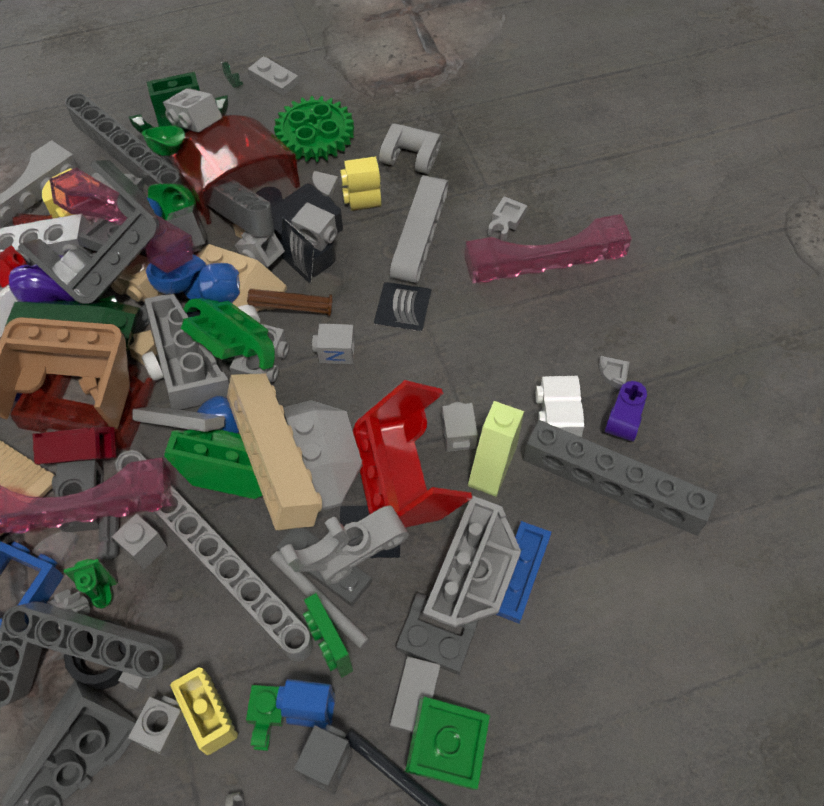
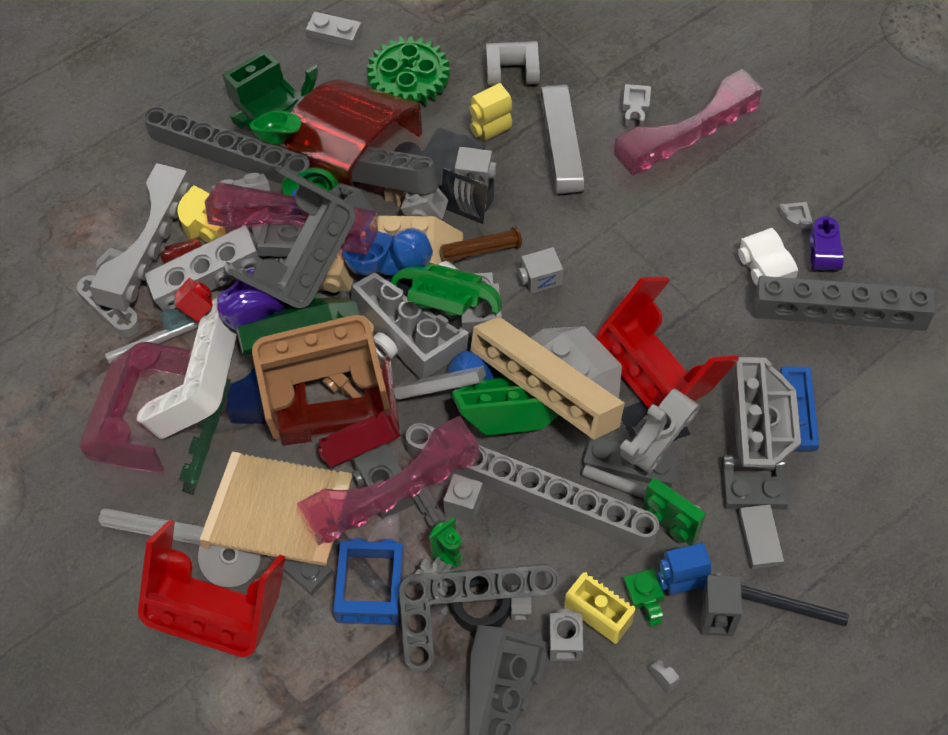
camera: 20 degrees left, 0 degrees up
light grey brick [163,88,222,132] -> none
clear green piece [222,62,243,88] -> none
light grey tile [312,171,338,198] -> none
black sticker [374,282,432,331] -> none
green plate [405,696,490,790] -> none
light grey brick [442,402,478,452] -> none
yellowish green slope [468,401,524,497] -> none

